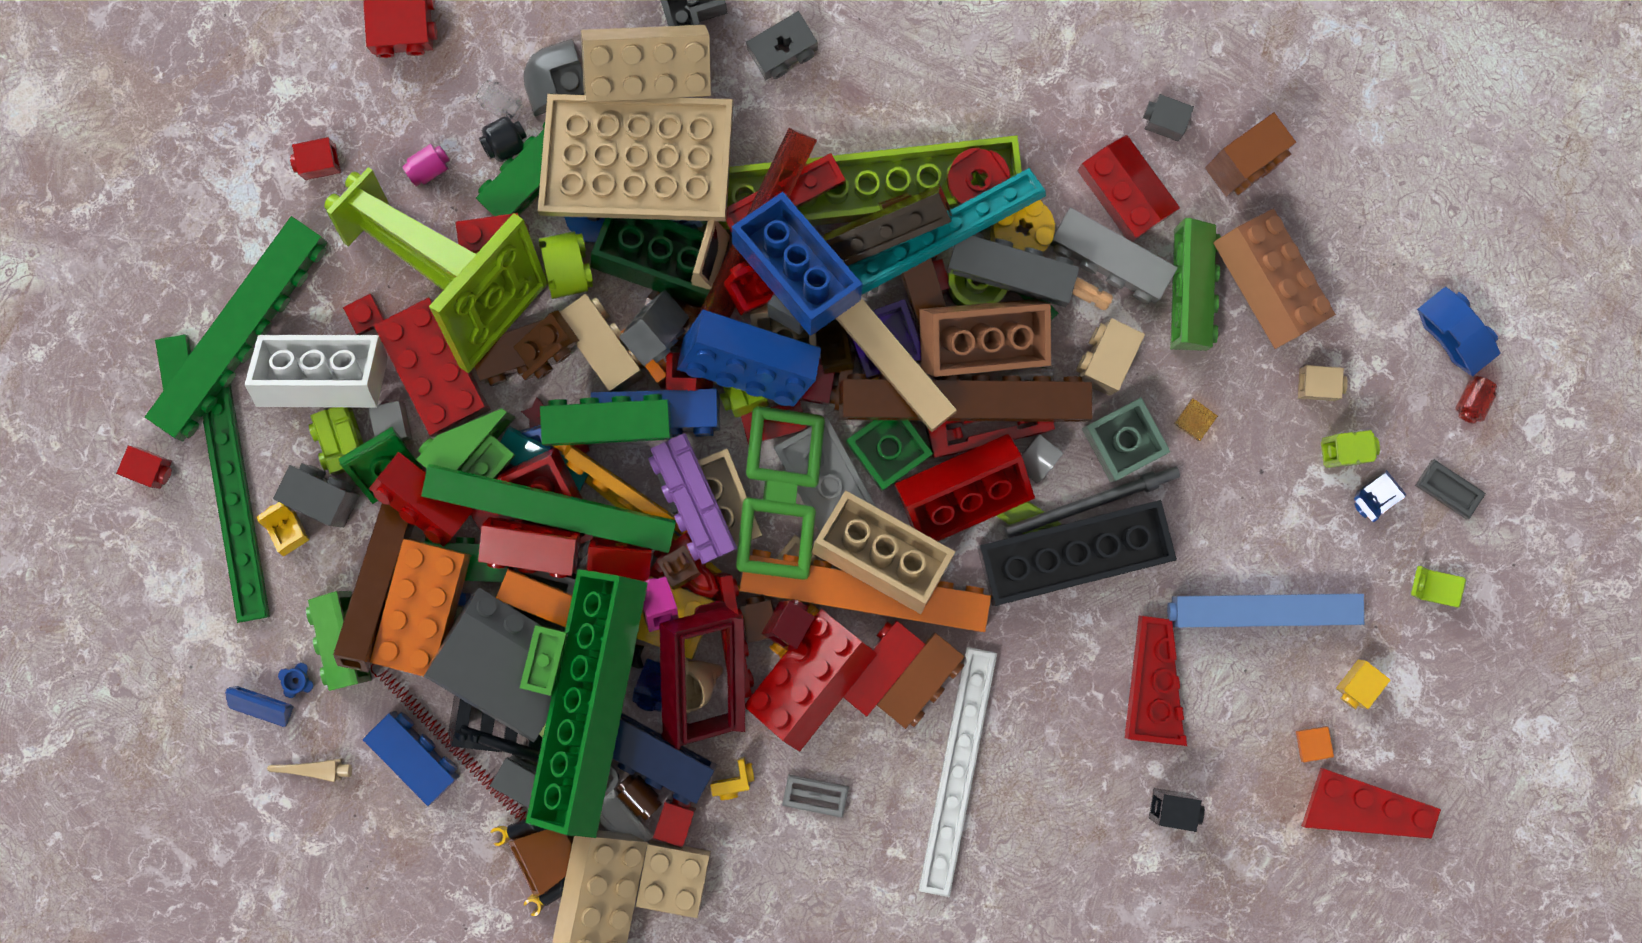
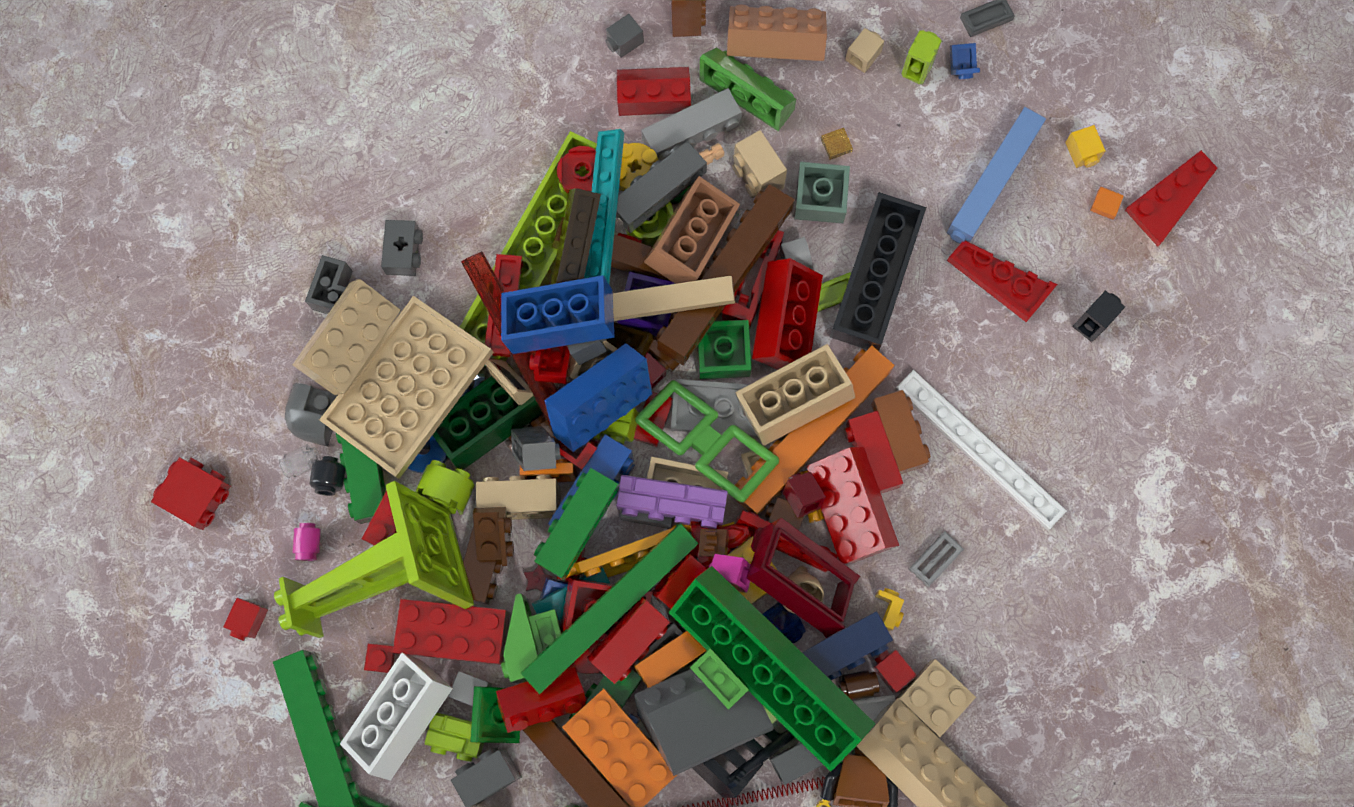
camera: 50 degrees left, 10 degrees down
flat silver bar [1004,466,1180,538] -> none
lime bracket [1411,565,1466,608] -> none

